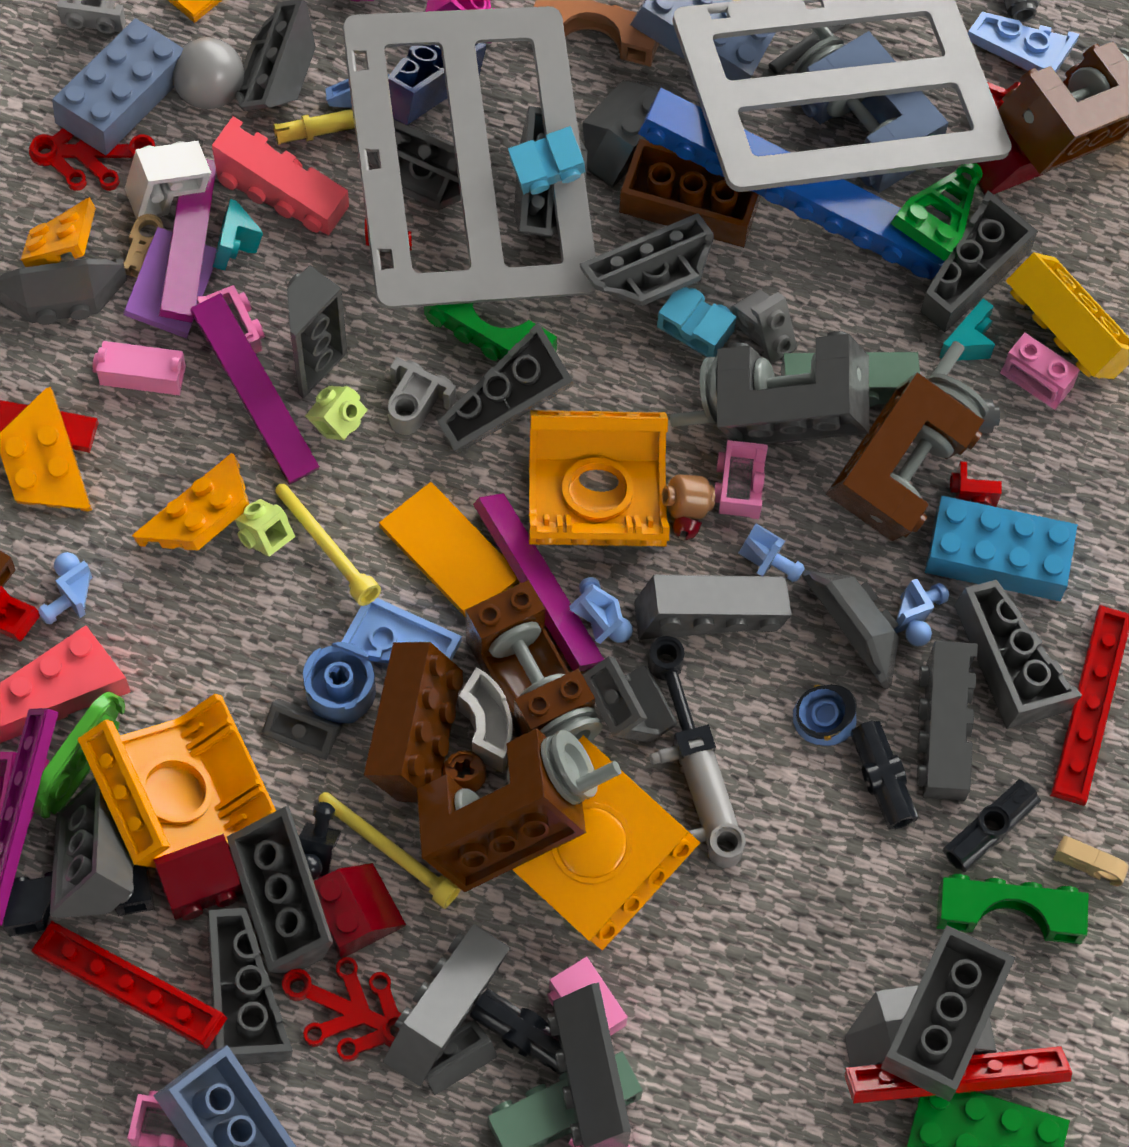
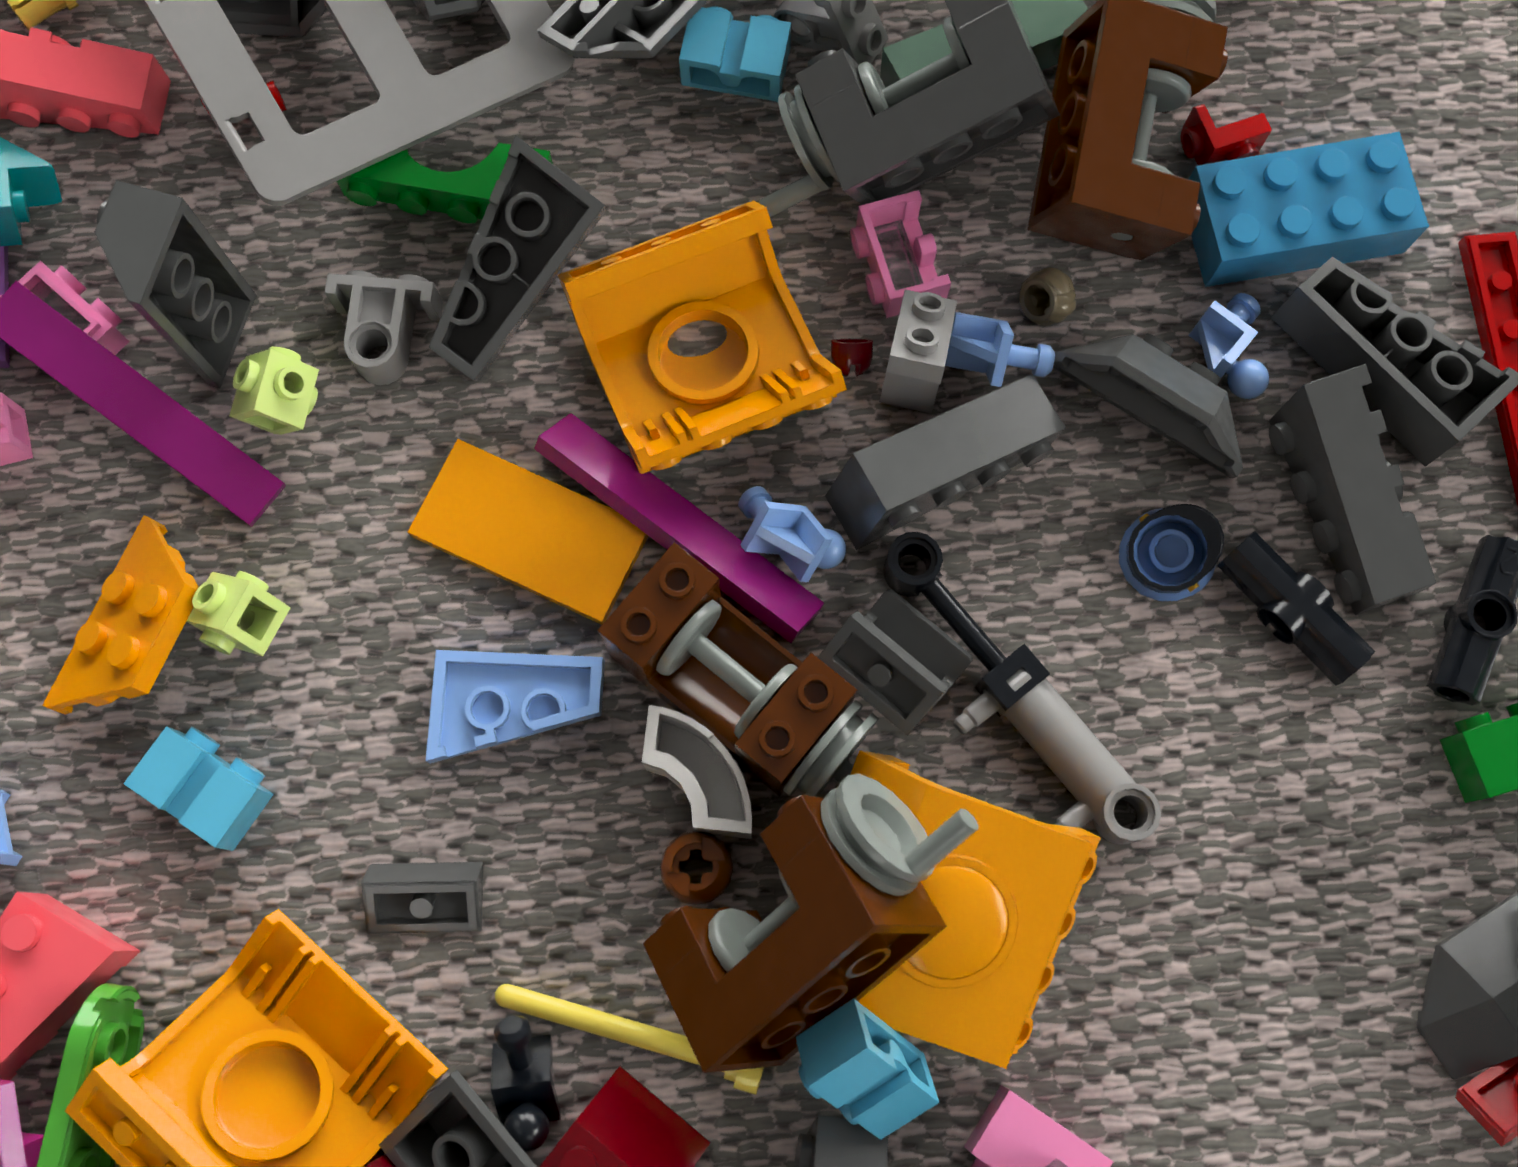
camera: 20 degrees left, 10 degrees up
light yellow piece [275,483,381,606] -> none
medium blue brick [303,642,376,724] -> none
reddish brown brick [364,642,463,802] -> none
medium nougat head [662,474,716,519] -> none
none -> medium azure brick [123,726,274,851]
none -> medium azure brick [796,998,939,1140]
none -> light grey pin [879,289,957,414]
none -> dark tan piece [1020,267,1076,326]

